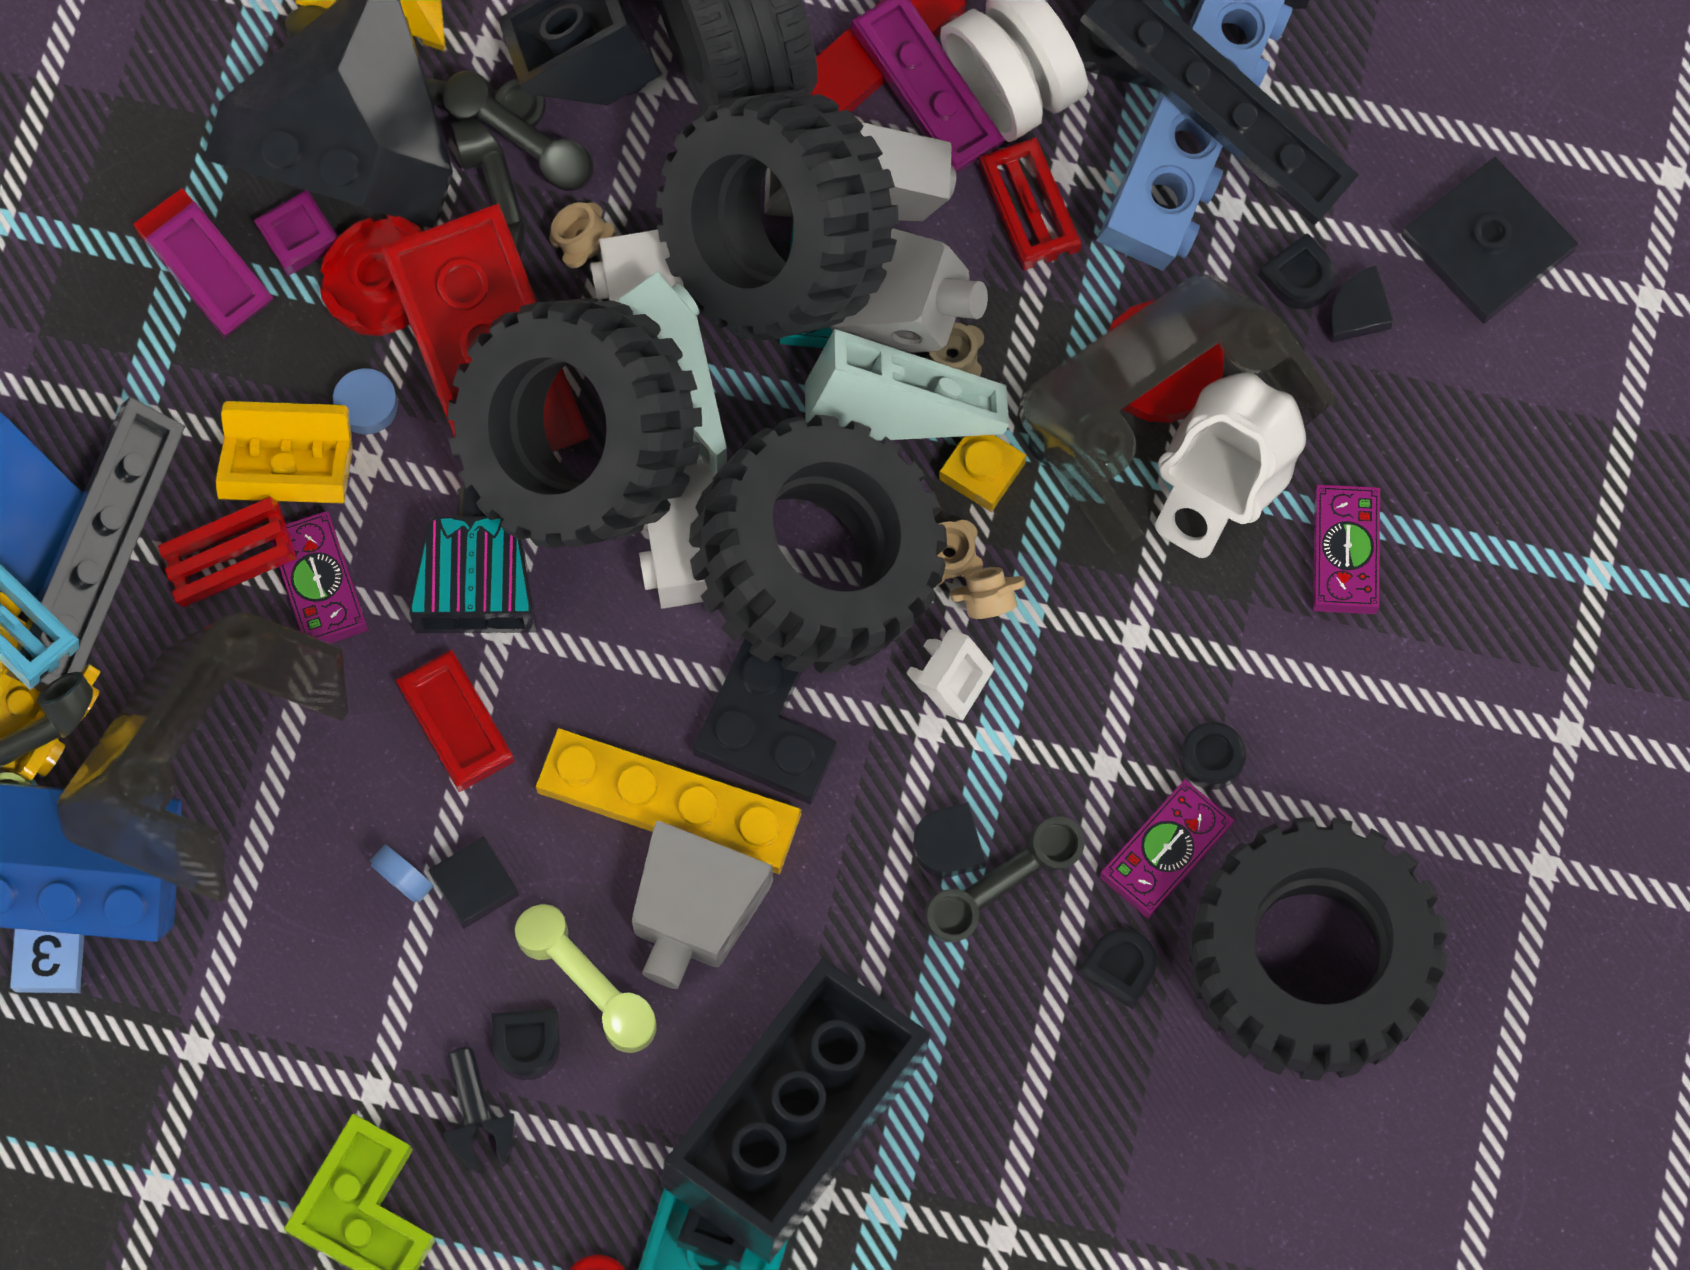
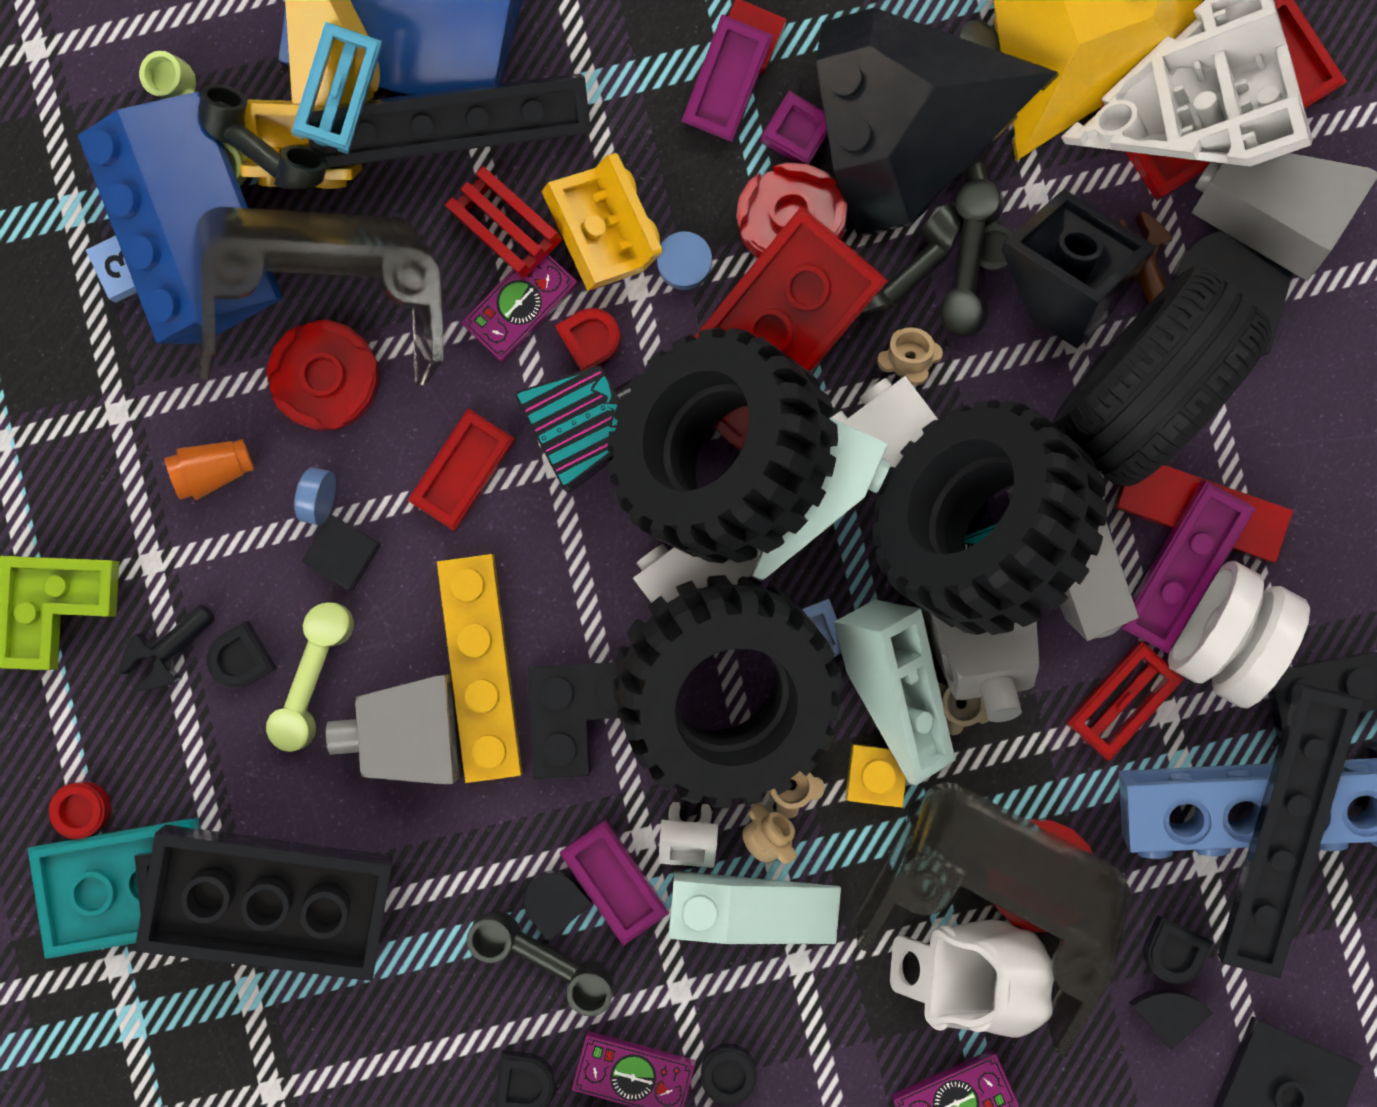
camera: 65 degrees right, 15 degrees up
none -> orange cone [165,439,254,501]
none -> red tile [267,320,380,431]
none -> red tile [555,308,621,371]
none -> magenta tile [560,819,669,946]
none -> light aqua slope [668,871,841,944]

